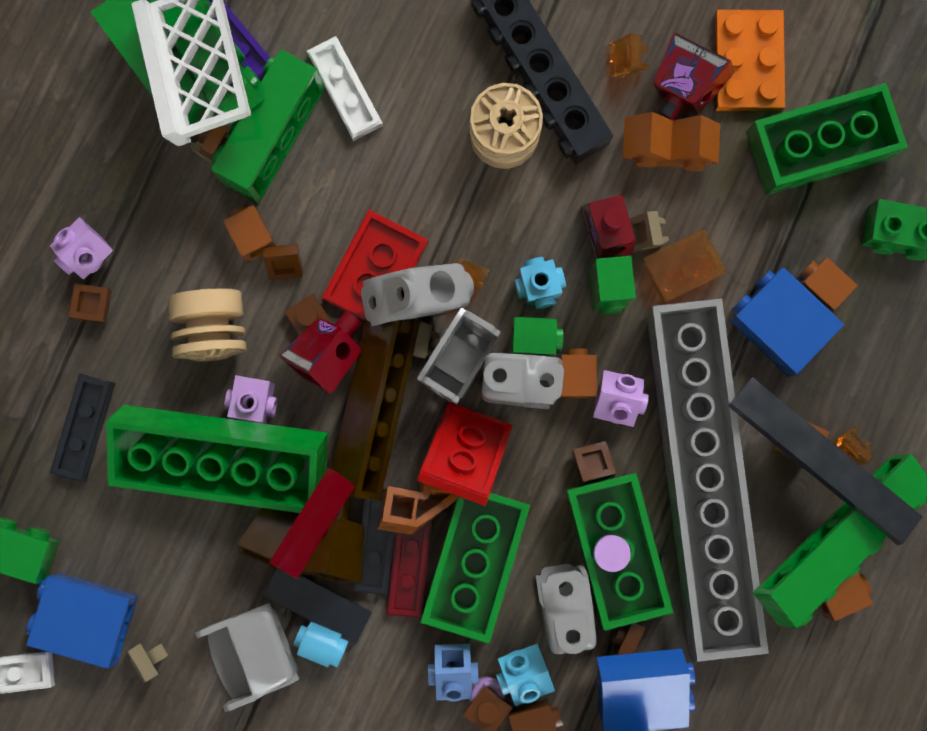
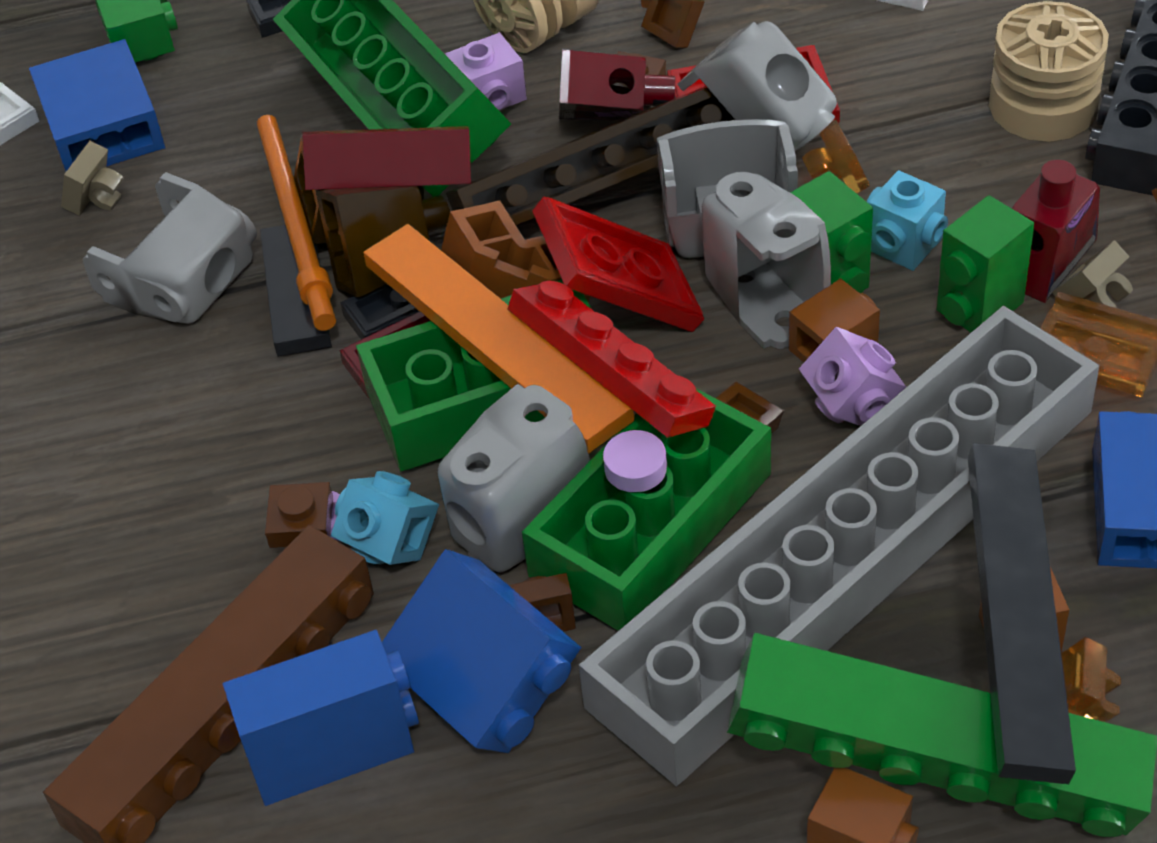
camera: 60 degrees right, 35 degrees down
medium azure brick [293,622,349,668] -> none
medium blue brick [428,644,479,702] -> none
none -> orange bar [257,115,336,331]
none -> orange tile [363,224,634,454]
none -> red plate [507,281,716,438]

